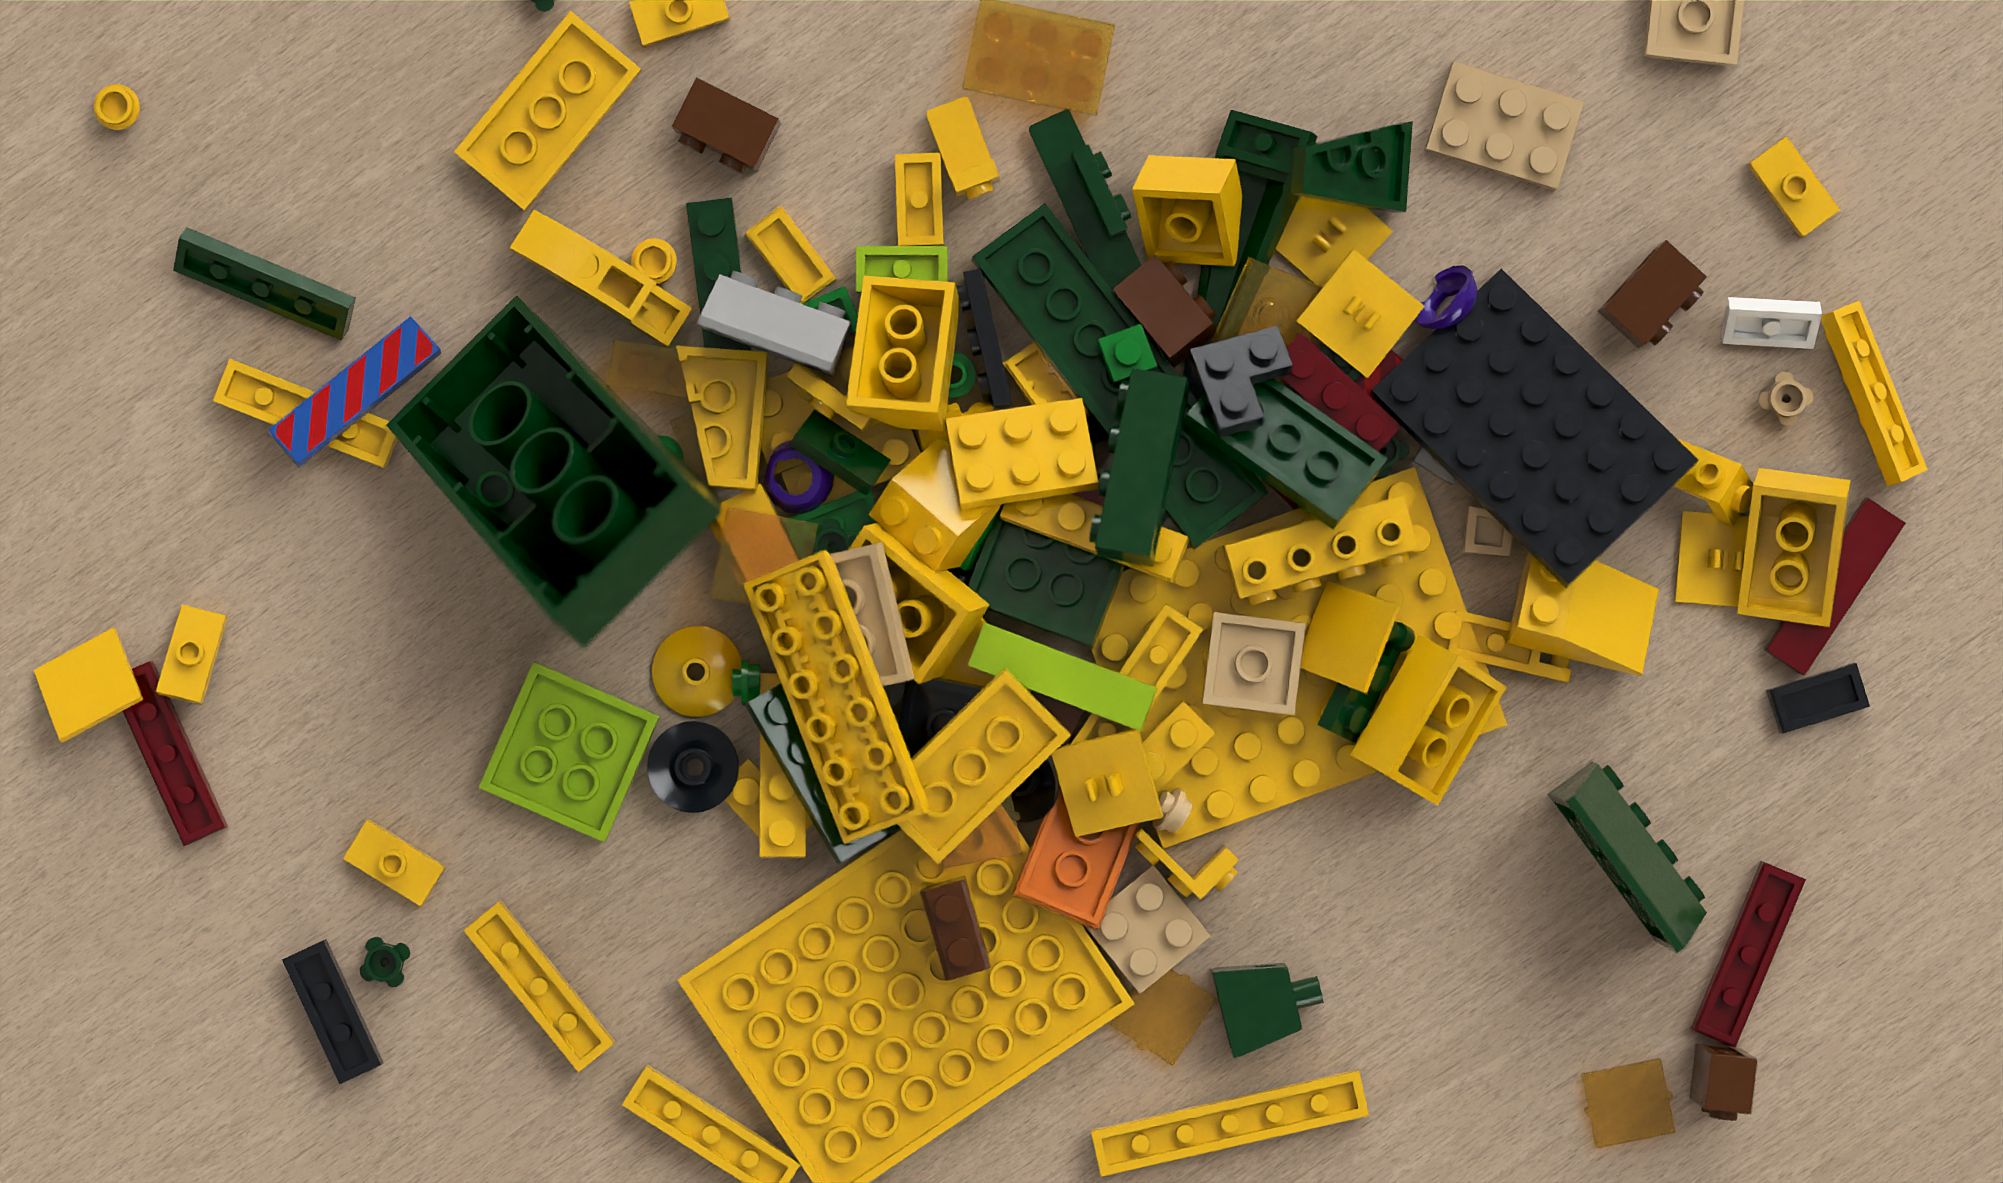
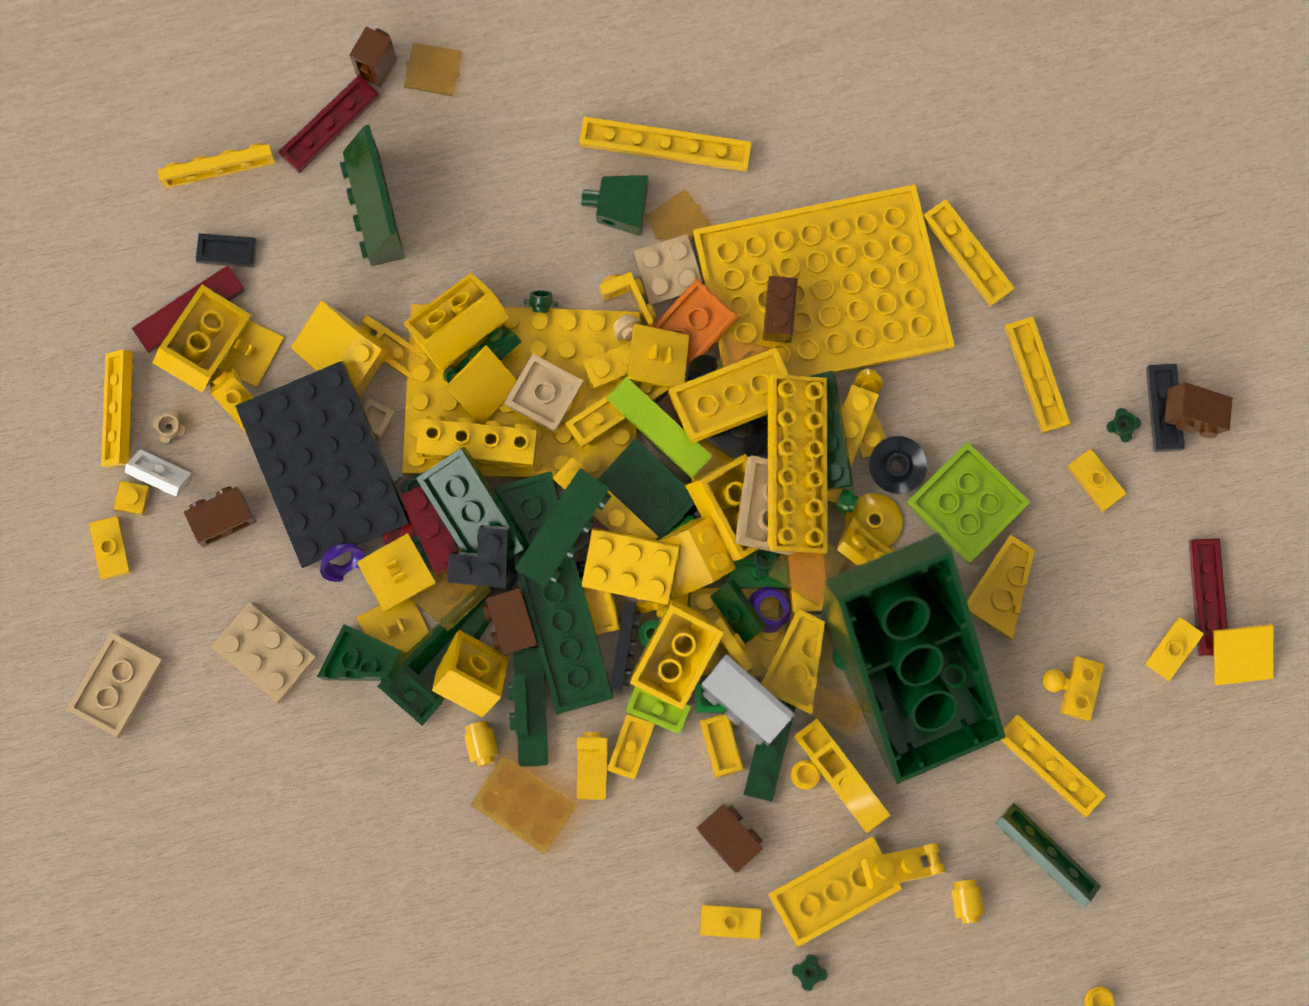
camera: 160 degrees left, 10 degrees down
blue tile [268,316,441,468] -> none
green plate [1097,324,1157,385] -> none
none -> yellow plate [113,481,150,516]
none -> yellow plate [157,143,276,189]
none -> yellow brick [464,721,499,767]
none -> dark green plate [524,290,558,313]
none -> yellow plate [837,517,896,566]
none -> yellow plate [854,369,883,394]
none -> yellow plate [861,843,946,890]
none -> yellow brick [951,879,985,924]
none -> yellow wing [967,535,1035,641]
none -> yellow plate [1042,656,1104,722]
none -> reddish brown brick [1164,382,1233,438]

